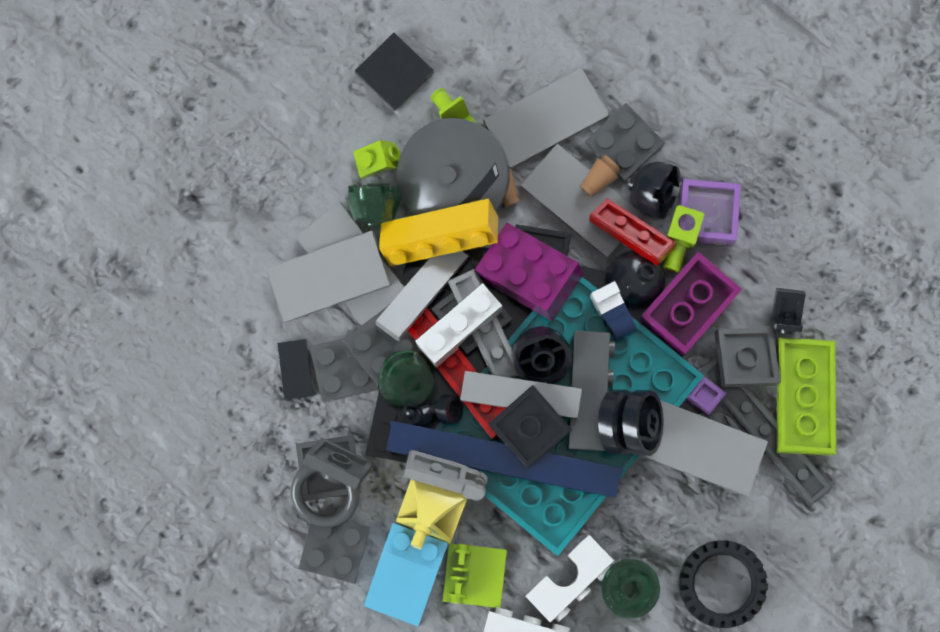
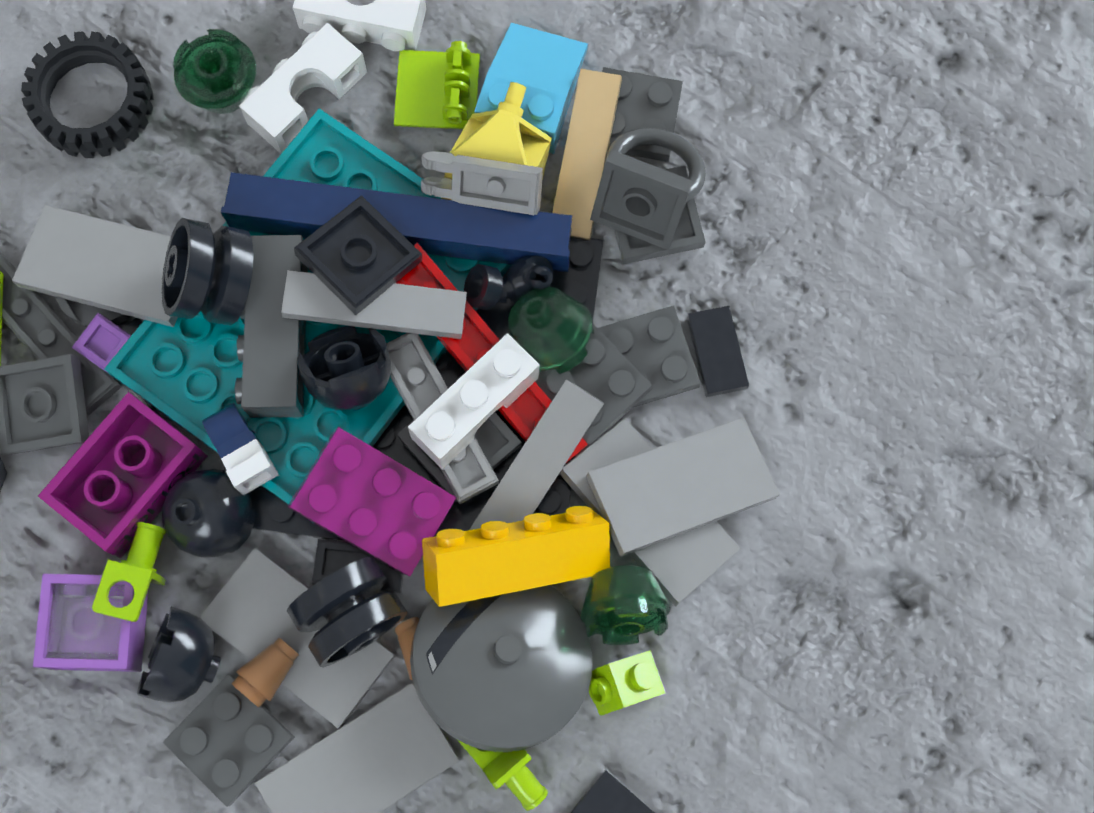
camera: 170 degrees right, 5 degrees down
red tile [589,198,676,266] -> none
none -> black wheel [287,556,408,668]
none -> tan tile [552,69,622,240]

